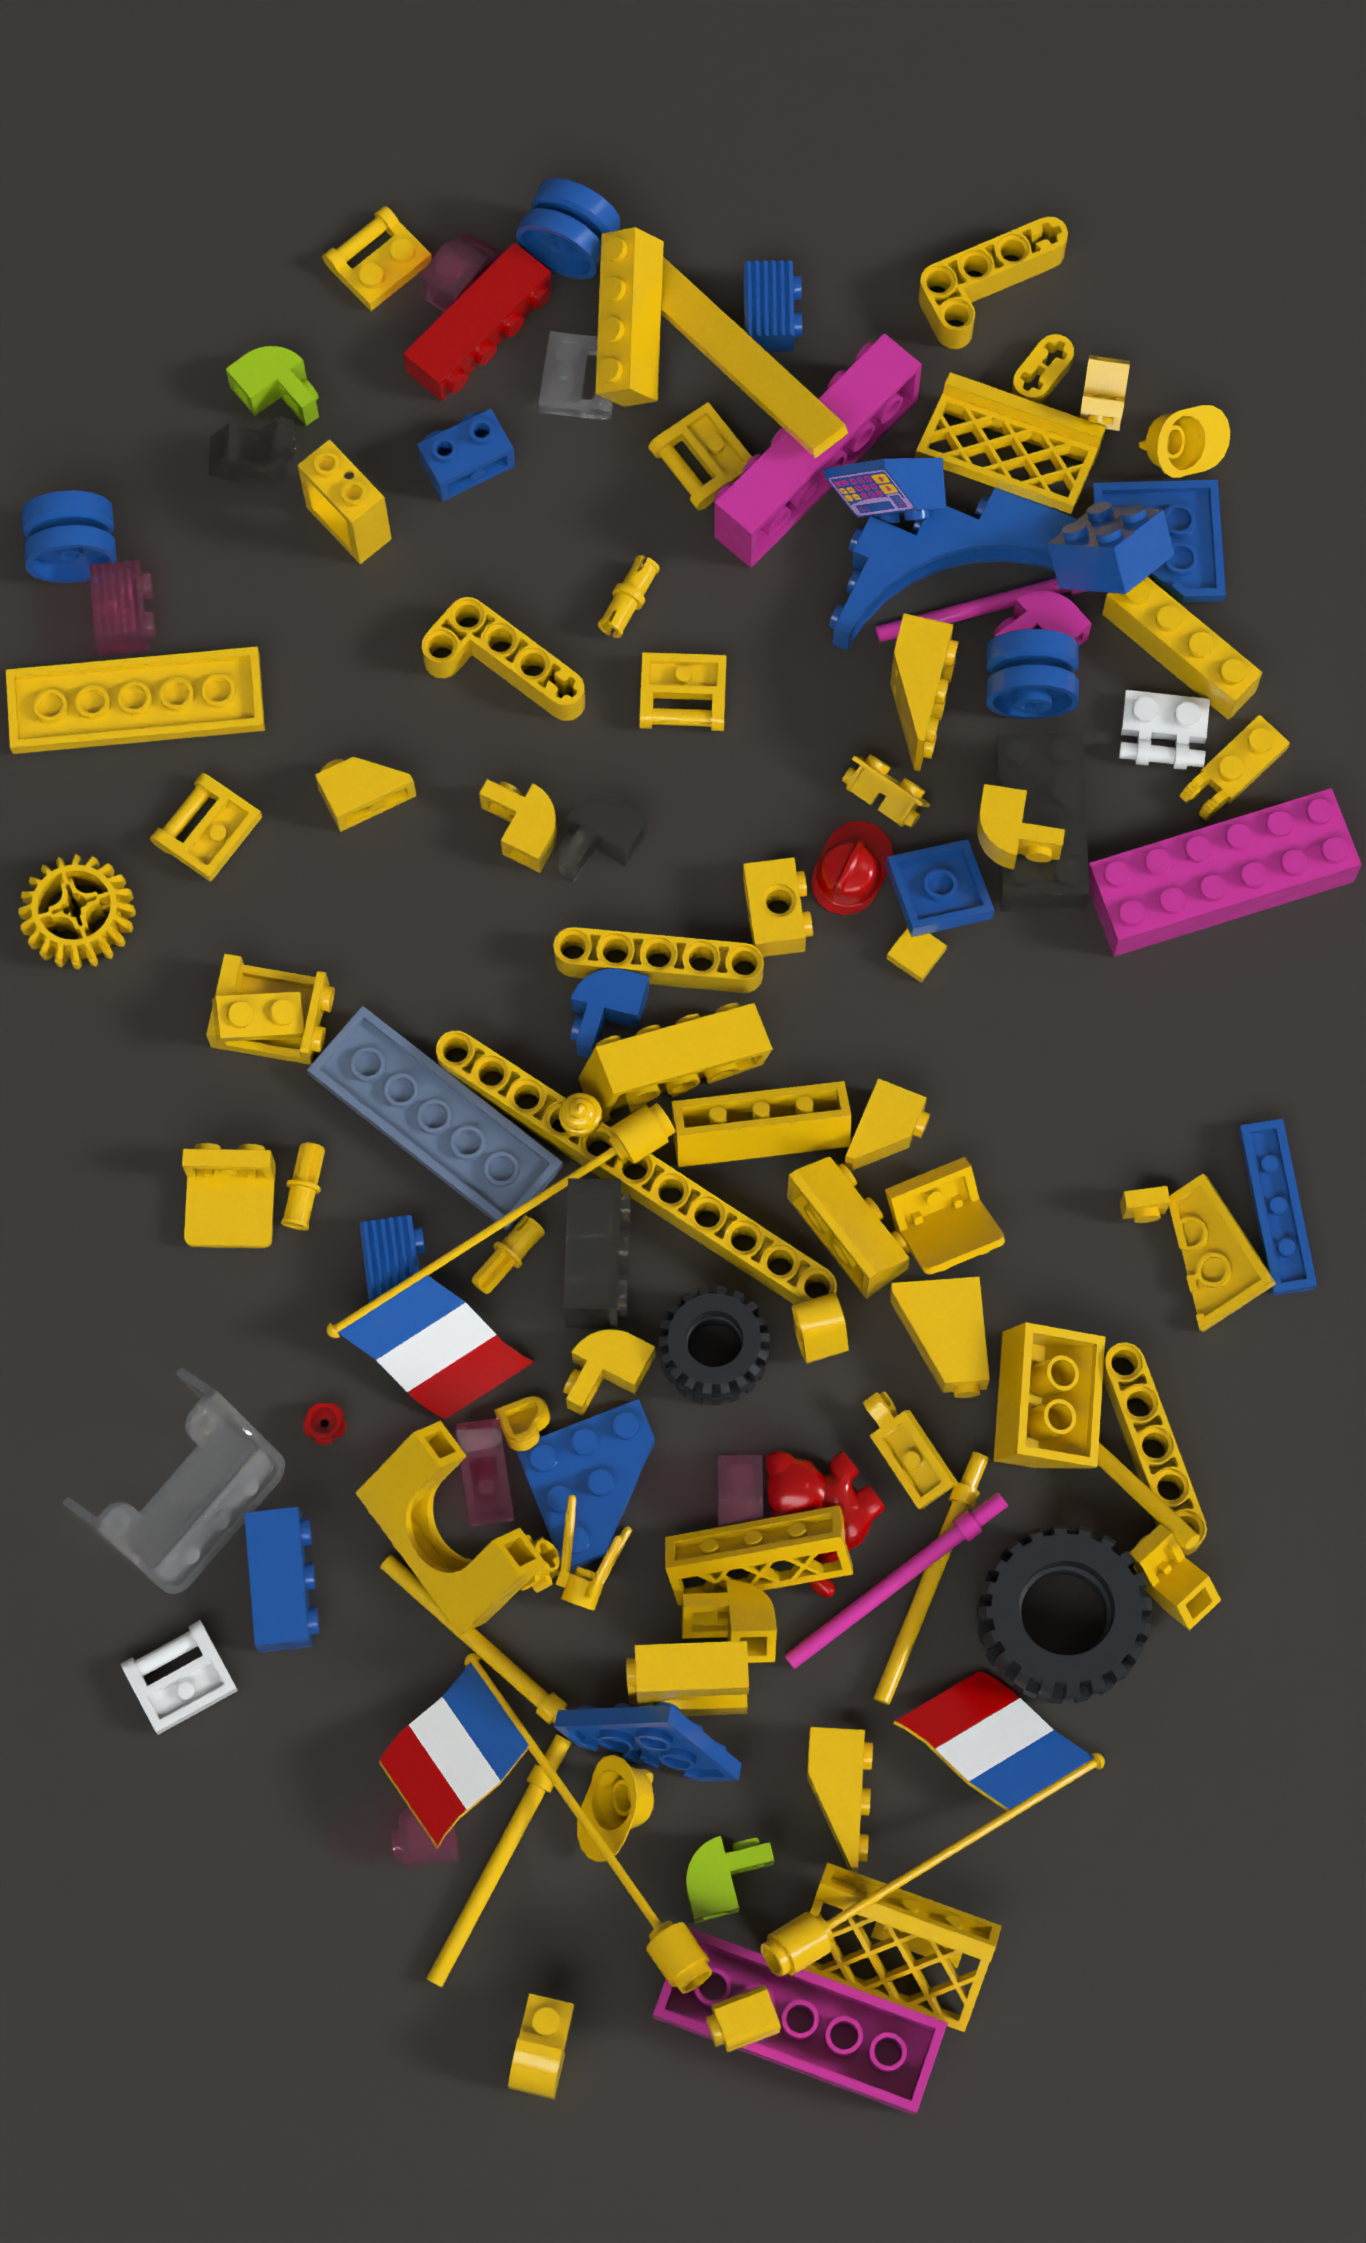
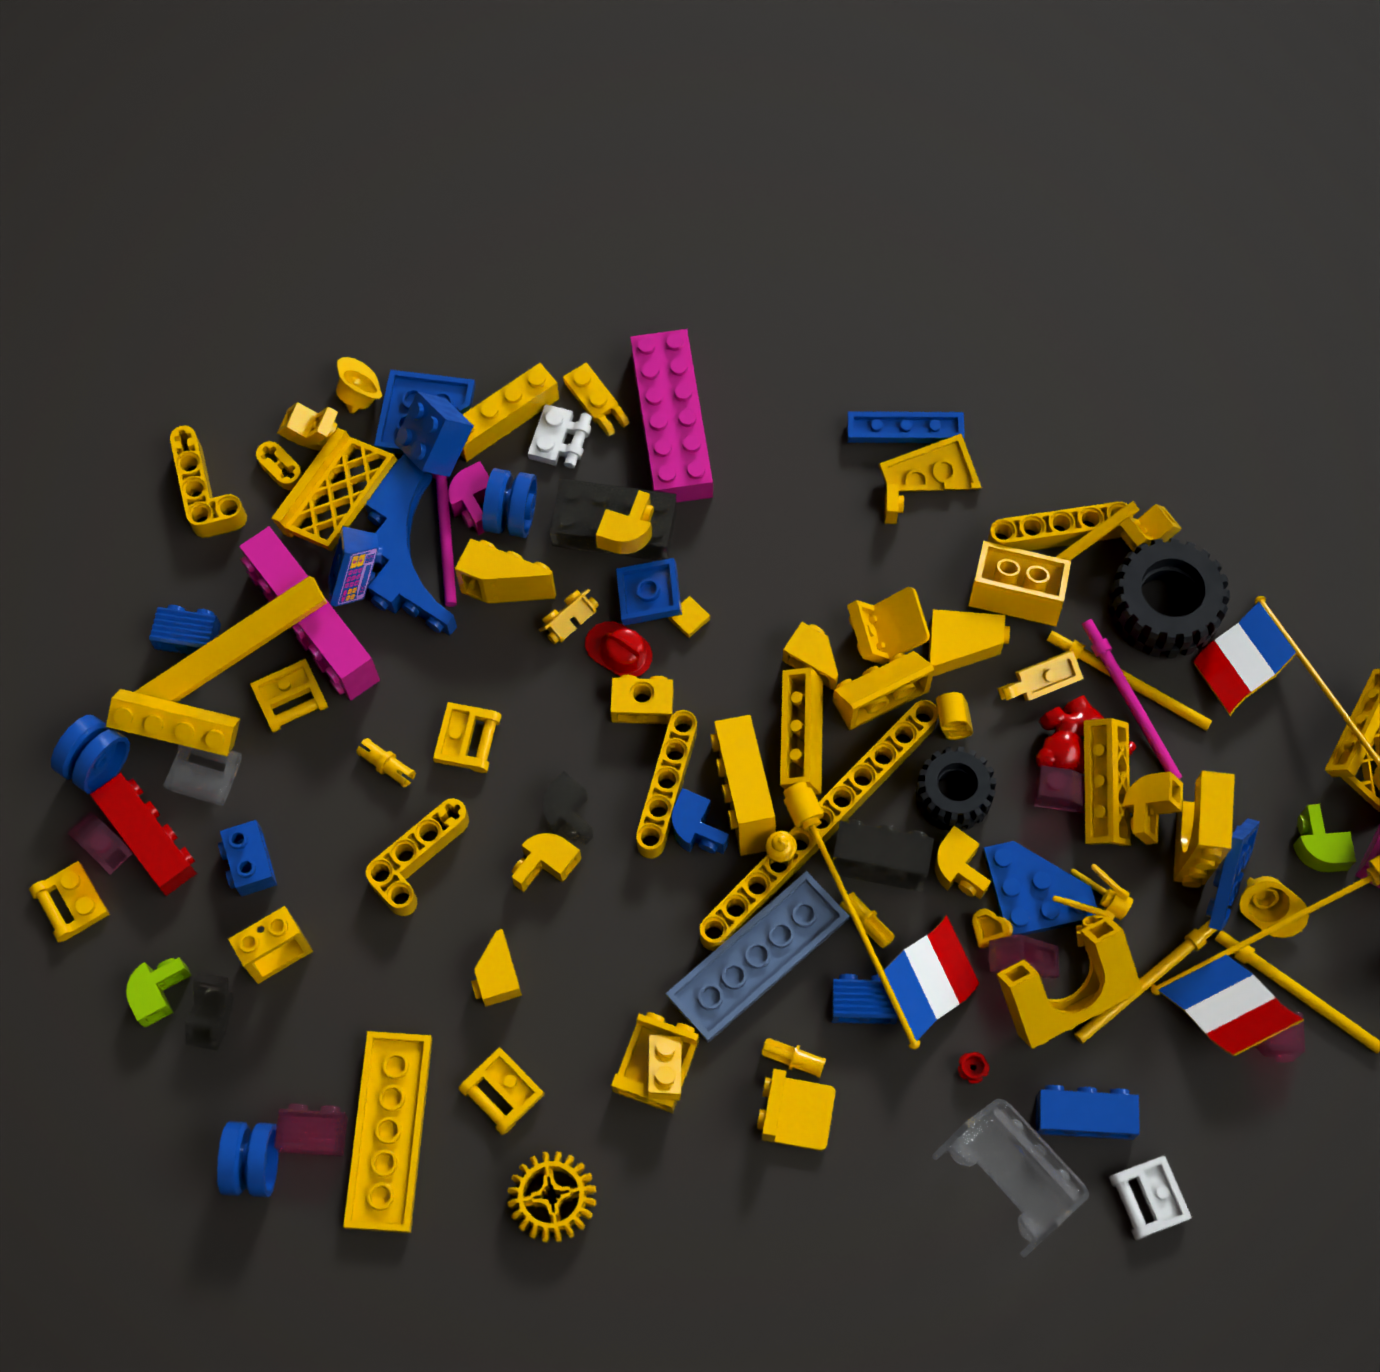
camera: 80 degrees left, 5 degrees down
yellow slope [807,1727,873,1873] -> none

